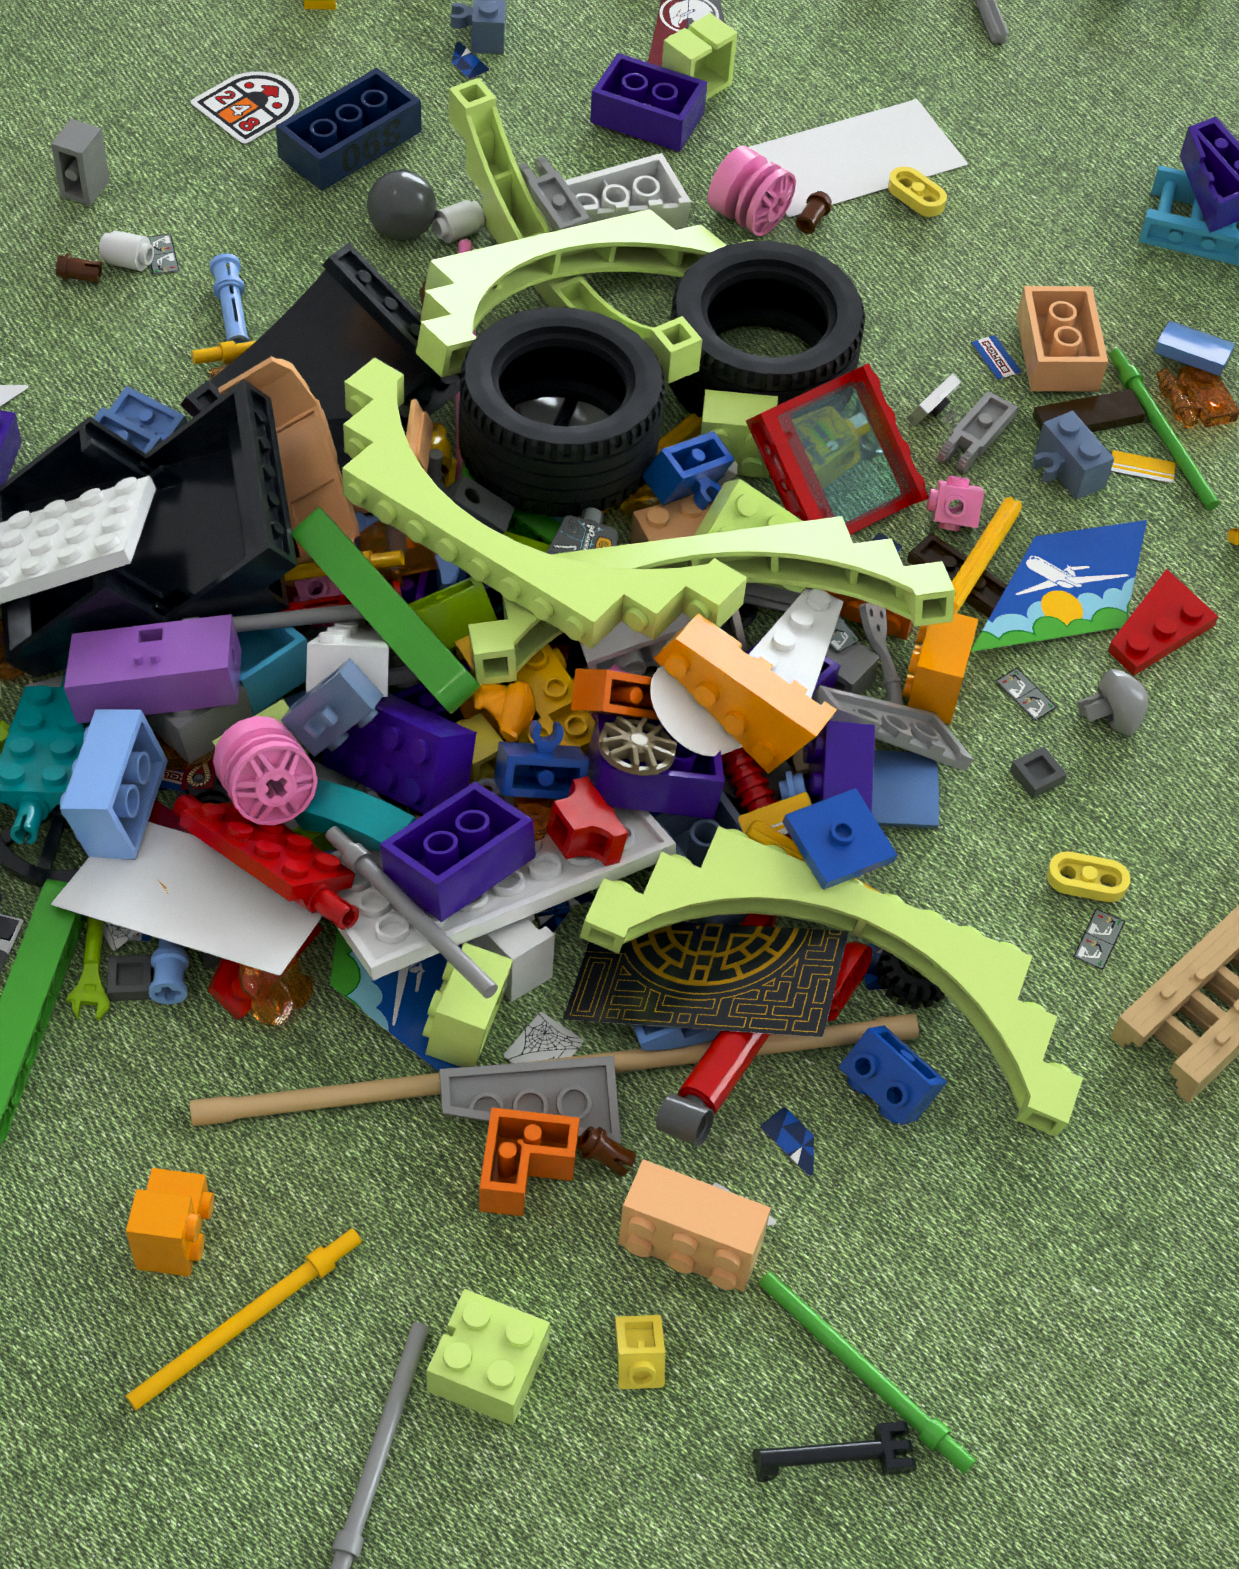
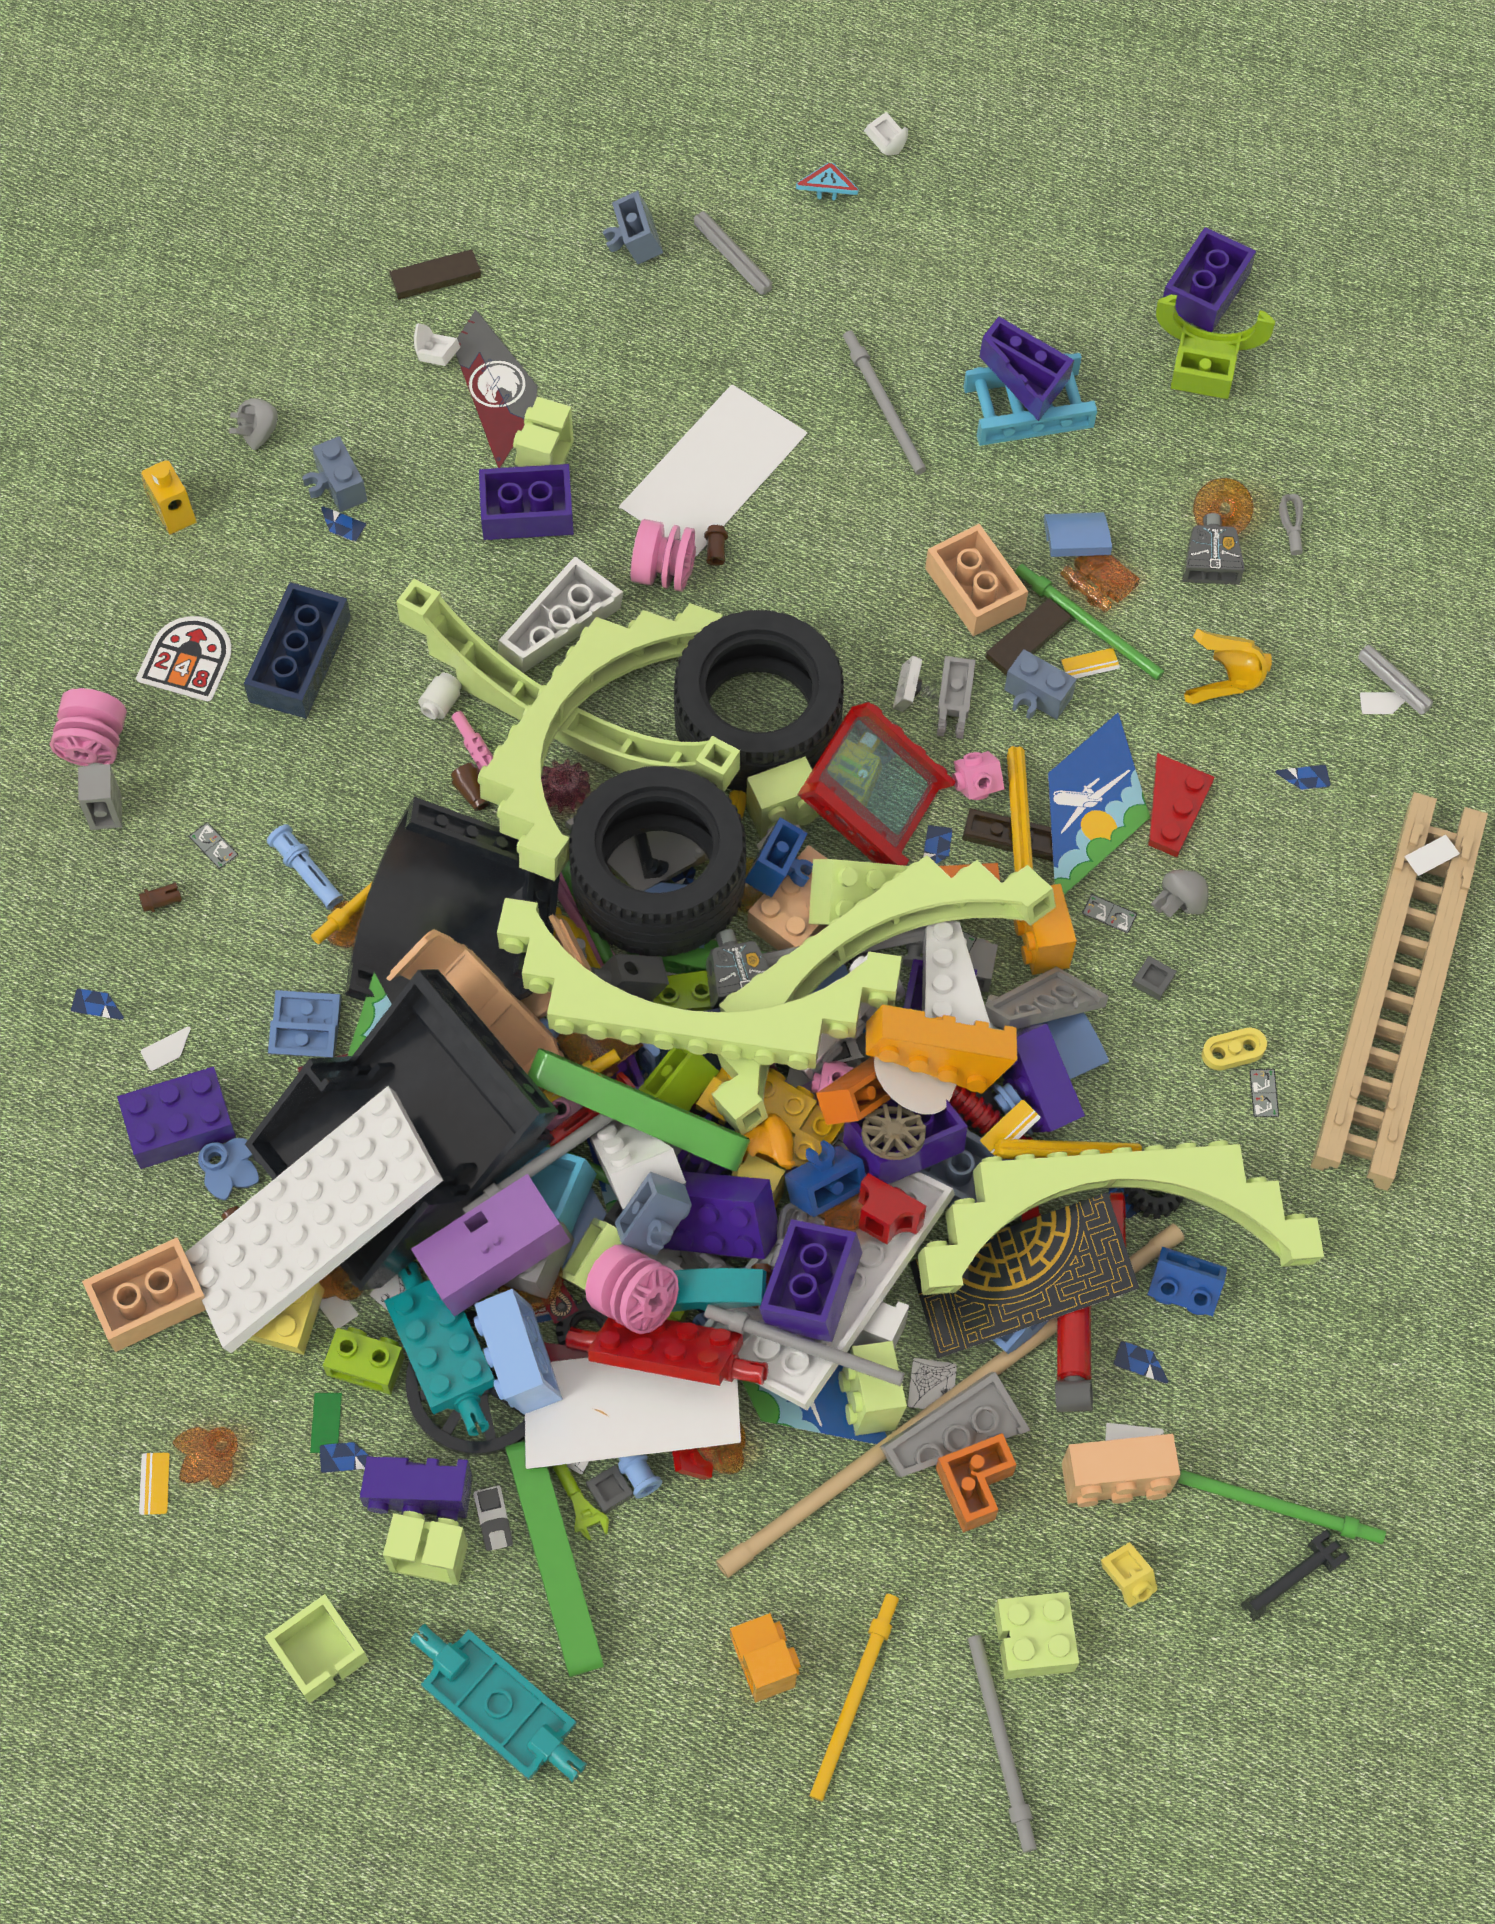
camera: 25 degrees left, 10 degrees up
white brick [99,231,154,271] -> none
dark grey piece [366,169,437,242] -> none
light grey hinge [518,156,591,231] -> none
reddish brown pin [577,1126,636,1177] -> none
blue plate [782,788,898,890] -> none
light grey piece [859,603,904,705] -> none
light yellow plate [888,166,947,217] -> none
sticker [971,335,1022,380] -> none
none -> bright pink wheel [50,688,127,766]
none -> light grey bar [843,330,926,475]

